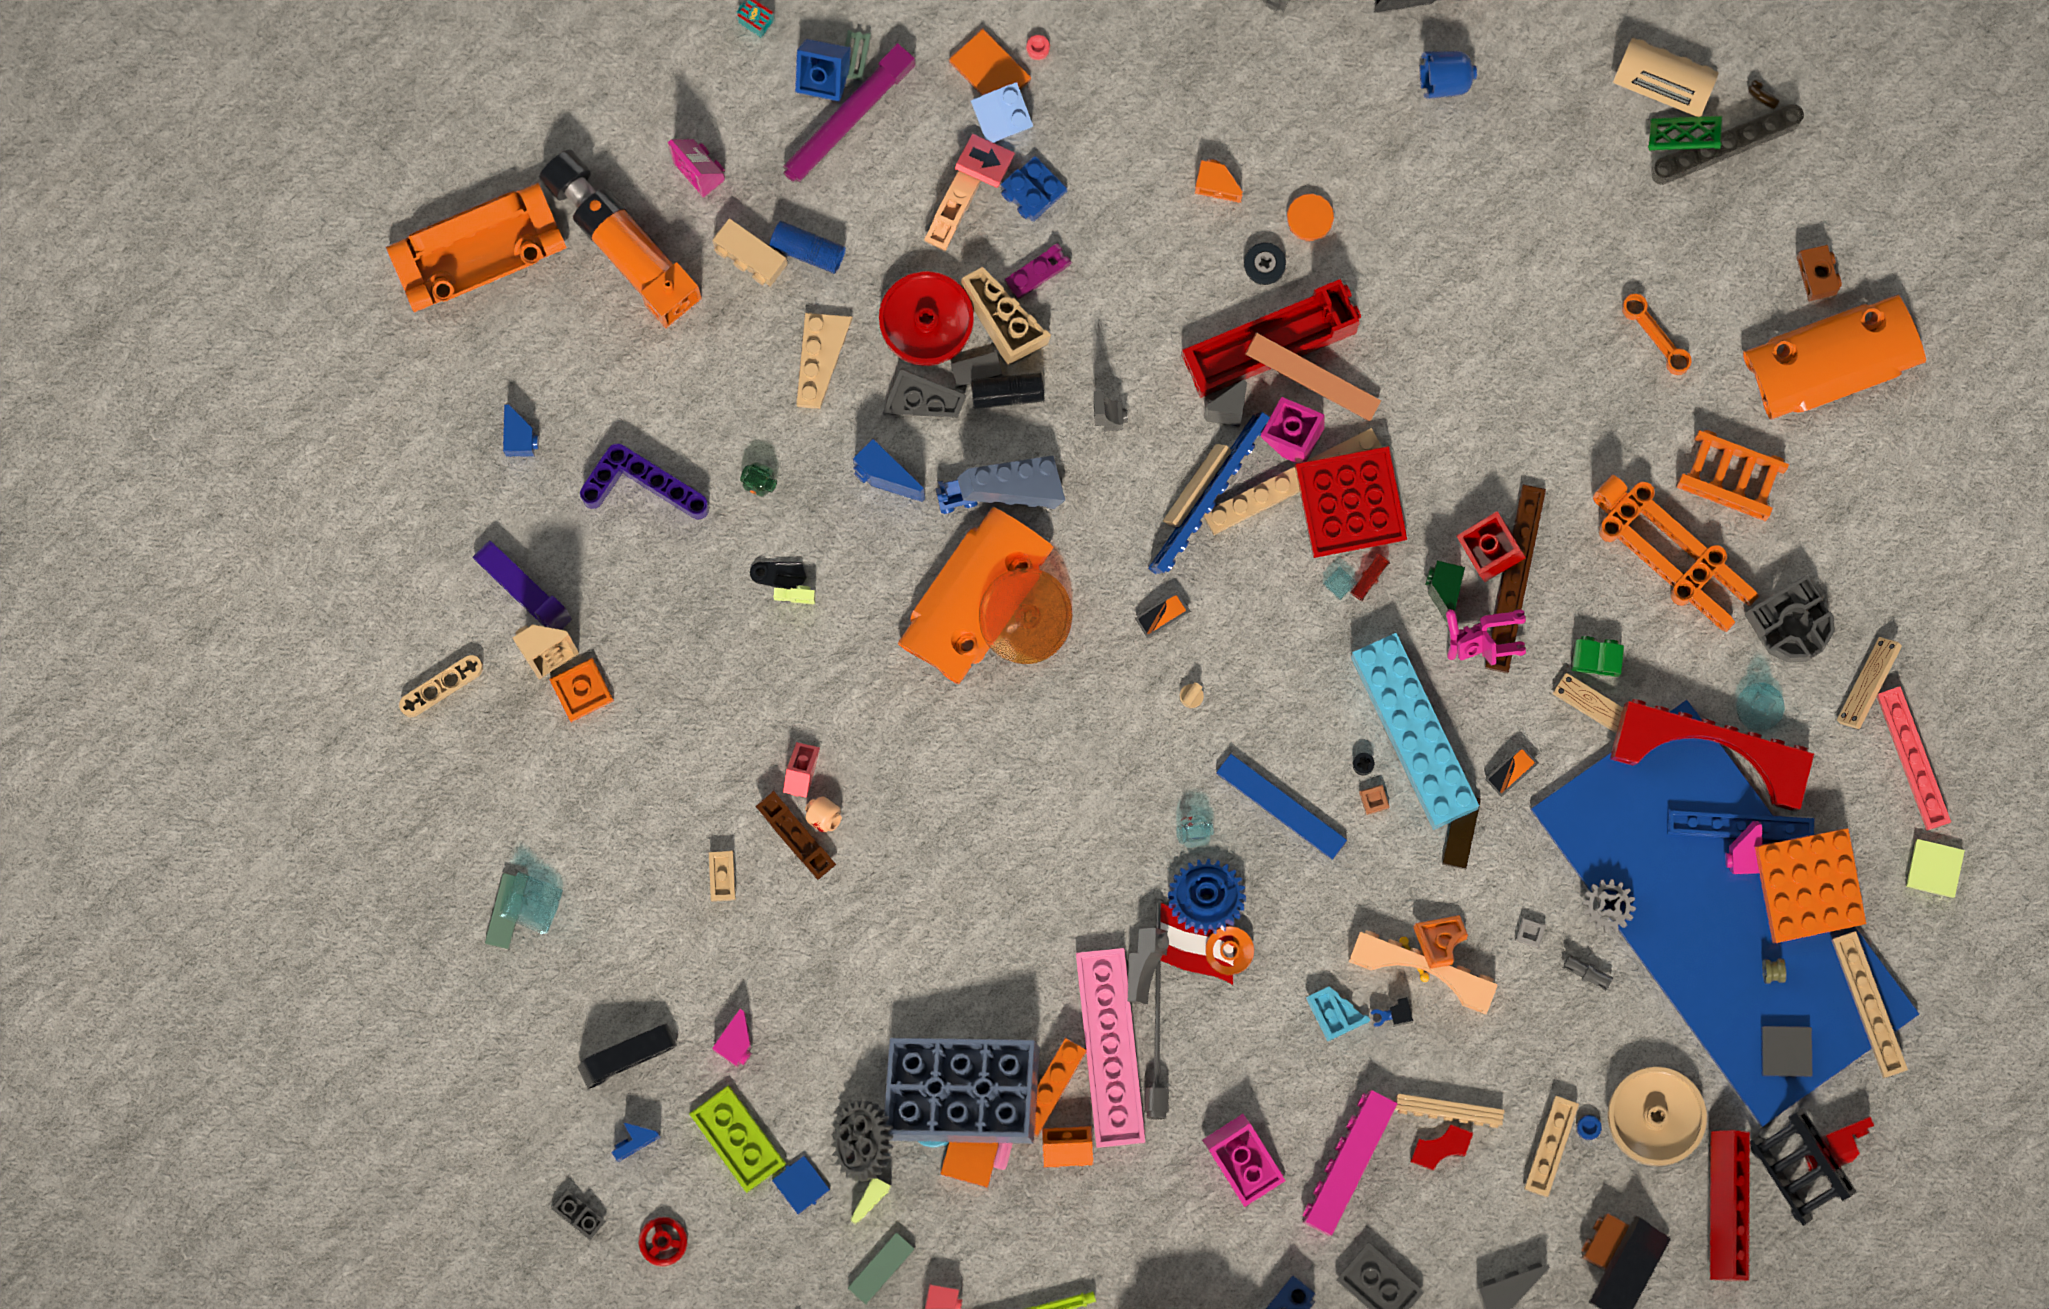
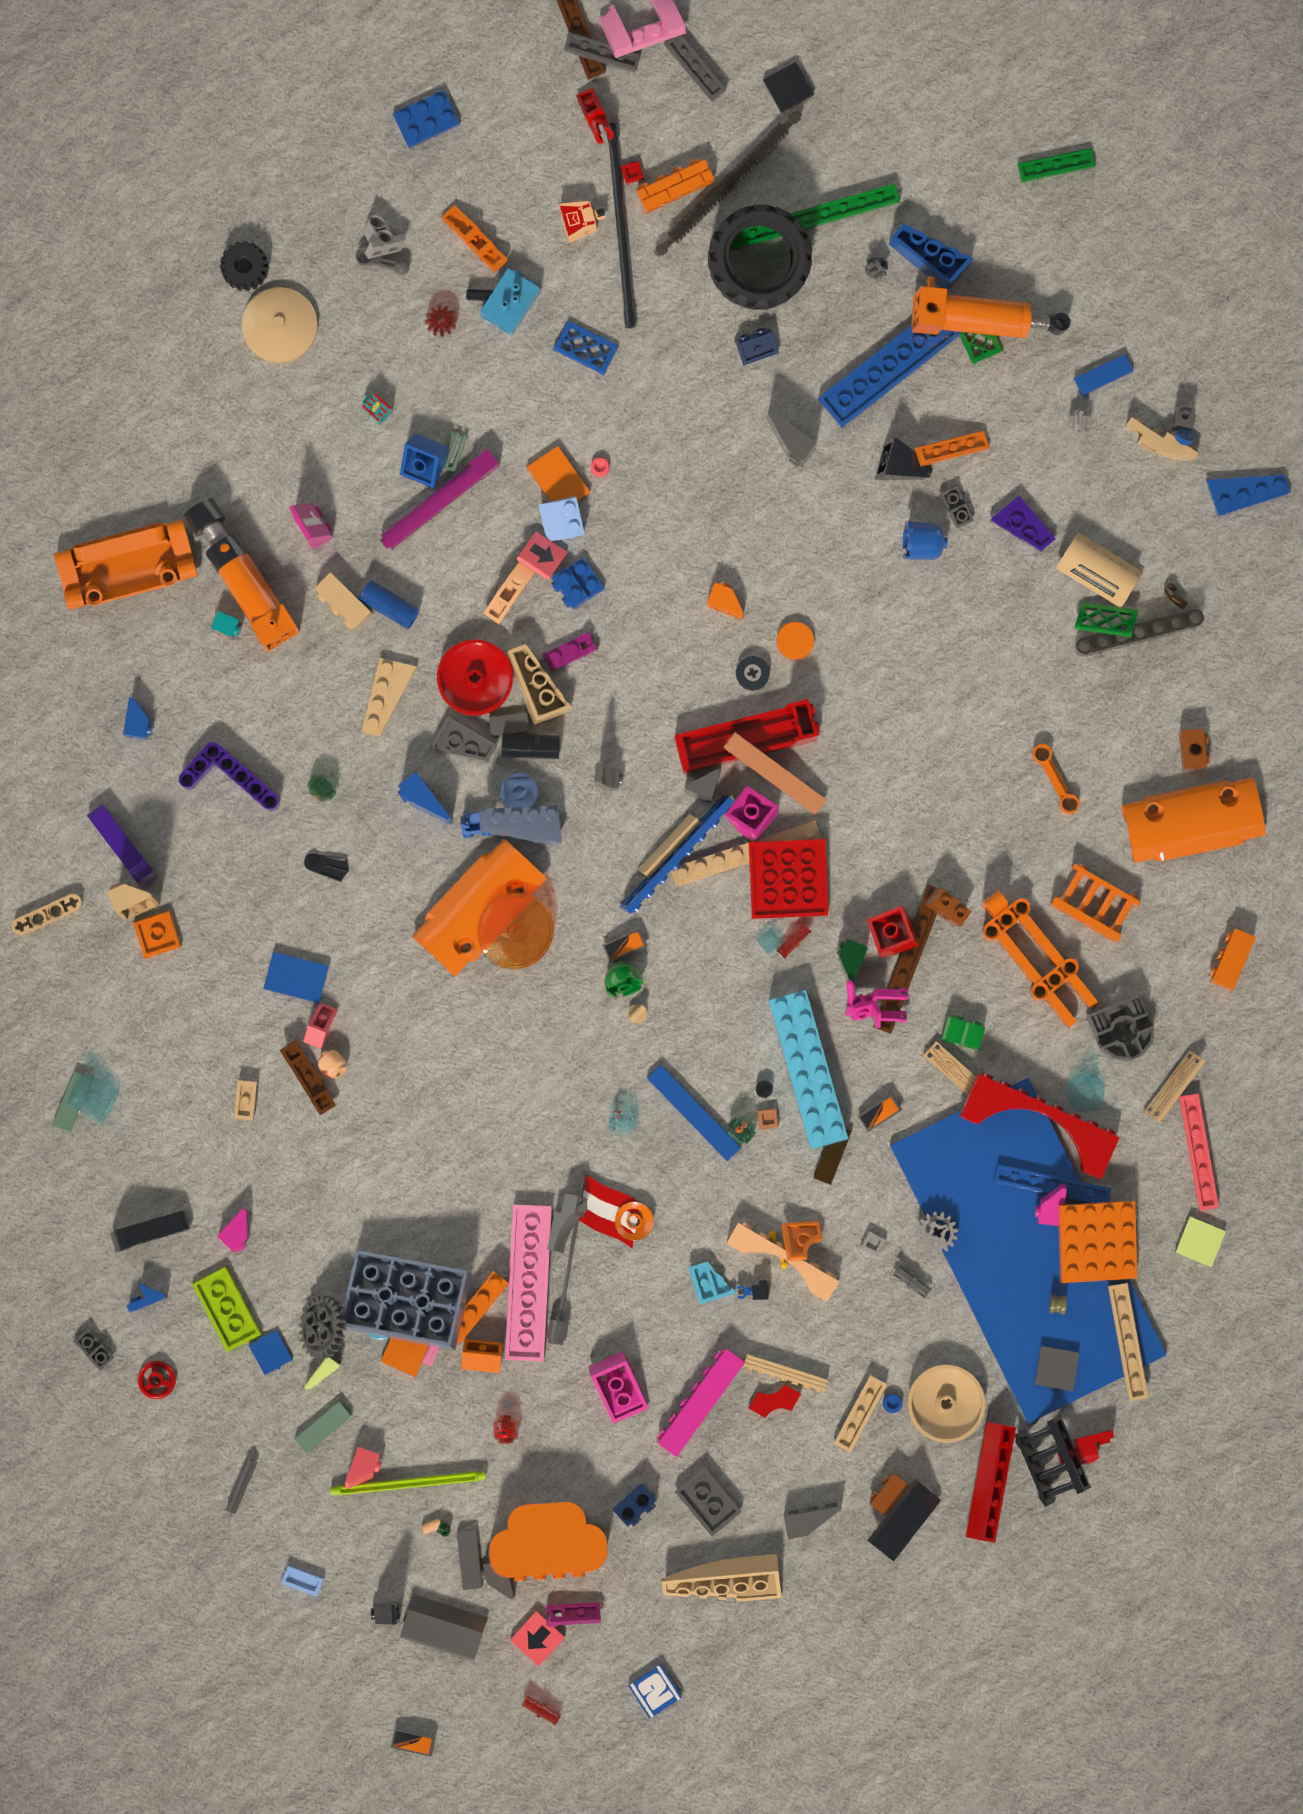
camera: 10 degrees right, 5 degrees up
yellowish green plate [773,585,816,604] -> none
blue gear [1168,859,1246,935] -> none
none -> teal brick [210,611,242,640]
none -> blue tile [263,952,329,1003]
none -> clear red head [493,1415,519,1444]
none -> light blue tile [500,773,538,808]
none -> green cylinder [604,962,644,997]
none -> clear green head [727,1116,756,1145]
none -> dark orange brick [924,888,972,927]
none -> dark grey slope [939,485,974,528]
none -> dark purple wing [990,496,1056,552]
none -> orange brick [1209,928,1256,992]

